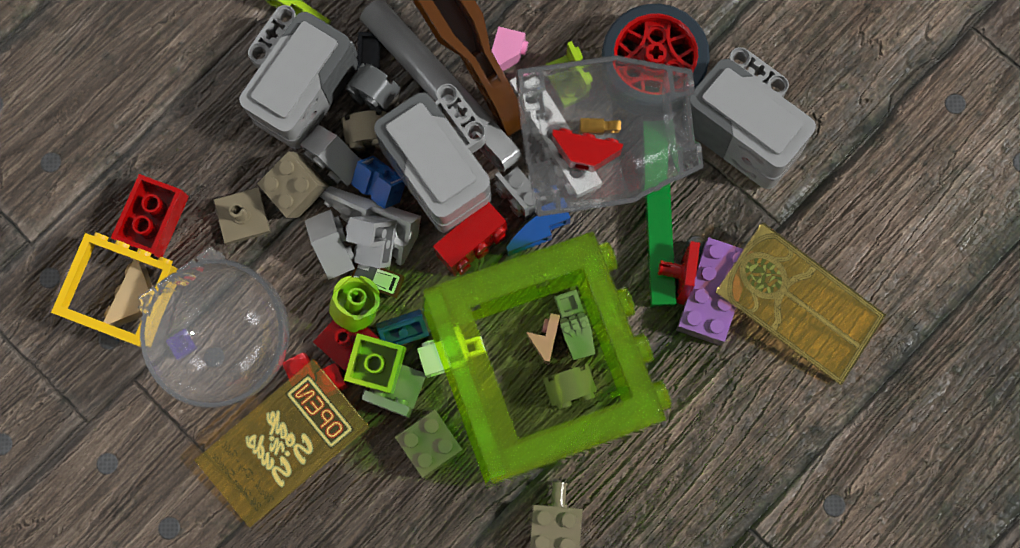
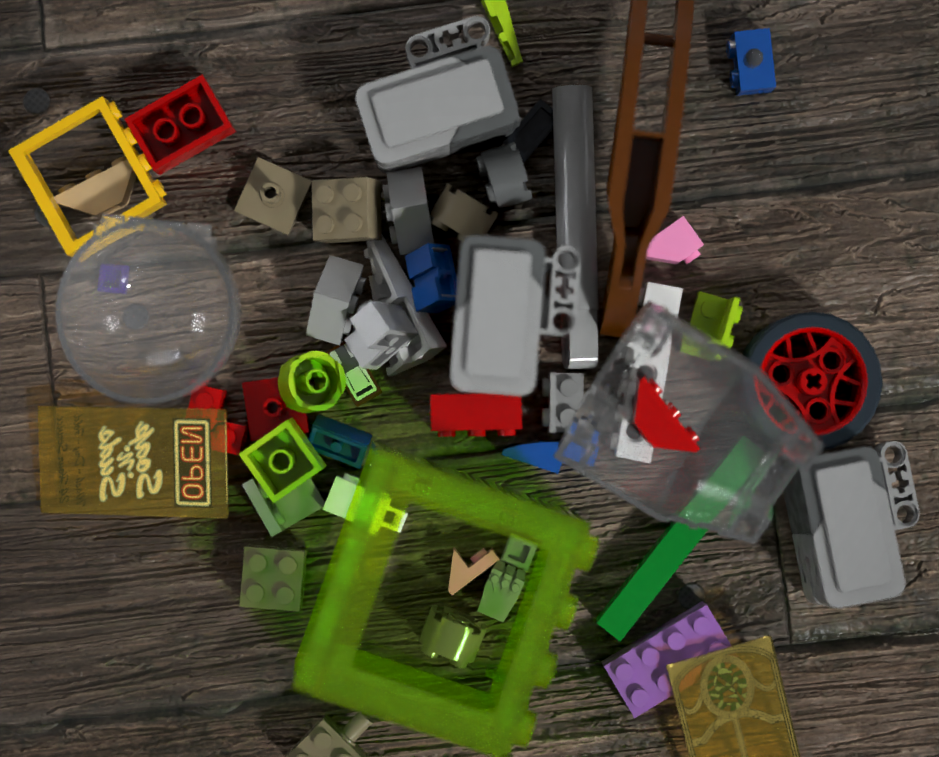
camera: 30 degrees right, 10 degrees up
pearl gold bar [579,118,621,135] -> none
red tile [658,241,700,305] -> none

